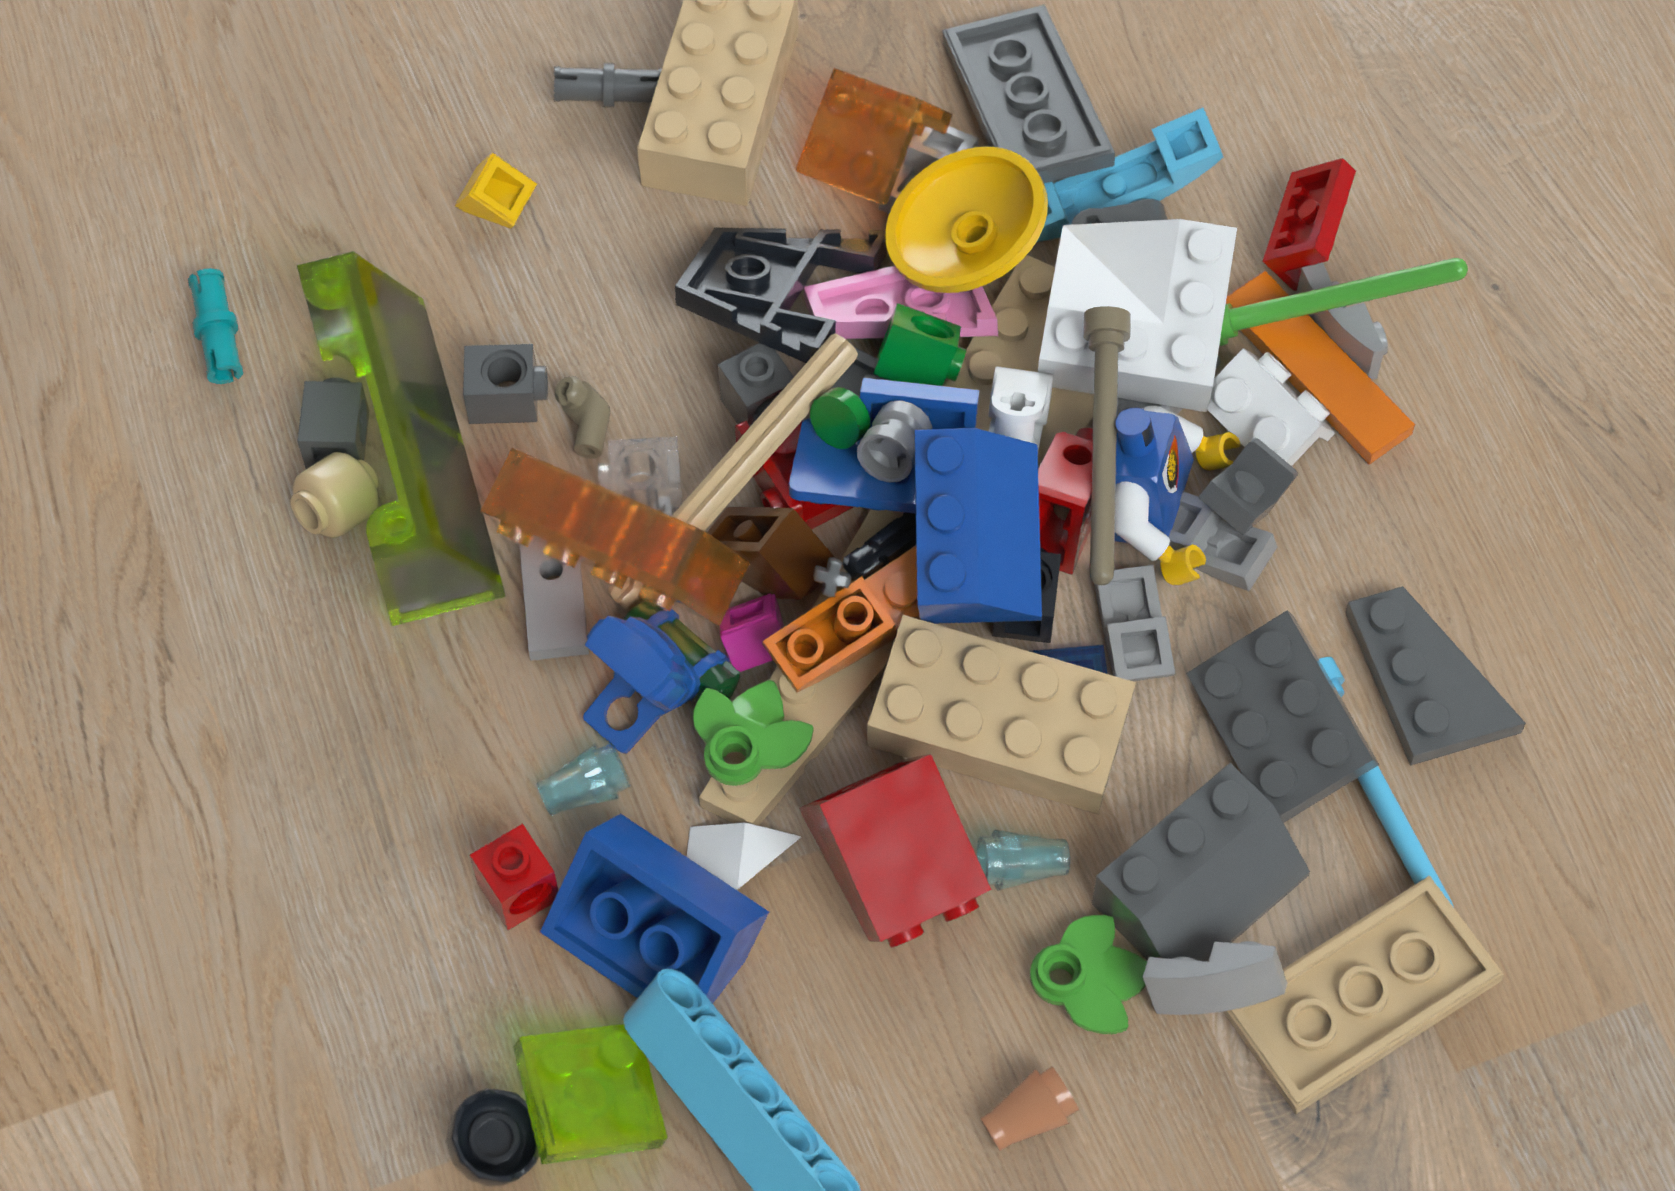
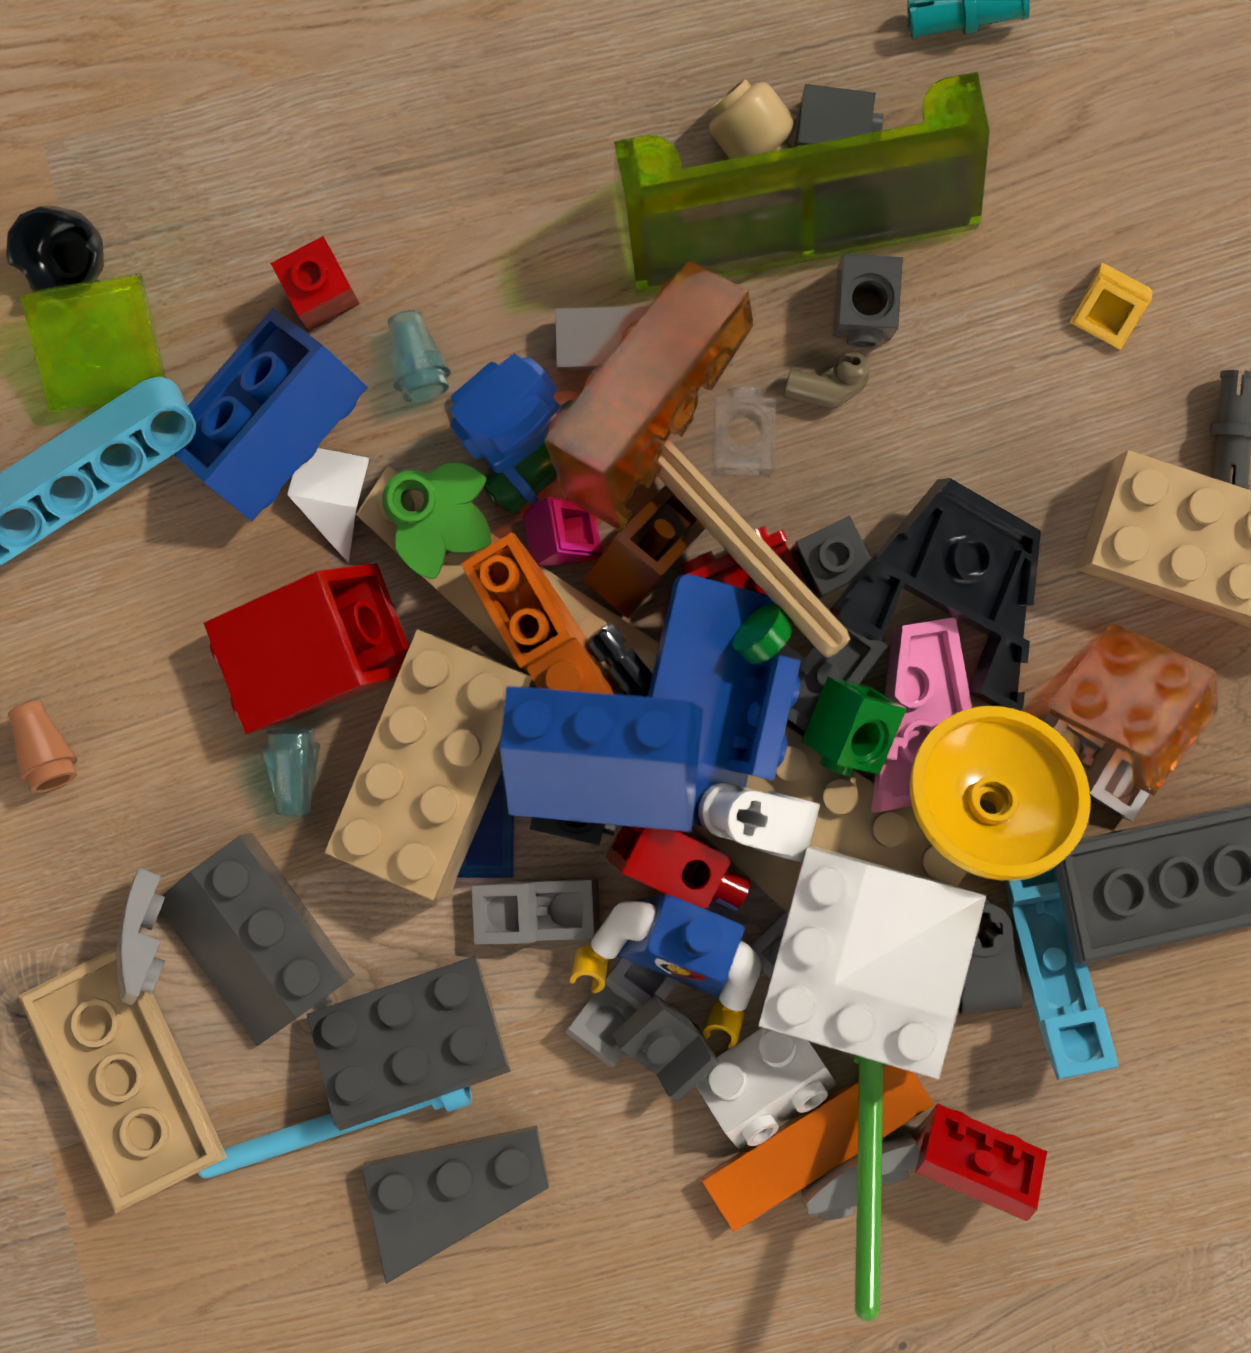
camera: 90 degrees right, 25 degrees up
dark grey axle [813,557,851,597] -> none
light grey wheel [857,400,932,483] -> none
bright green plate [1030,915,1147,1034] -> none
dark tan piece [1083,306,1131,586] -> none

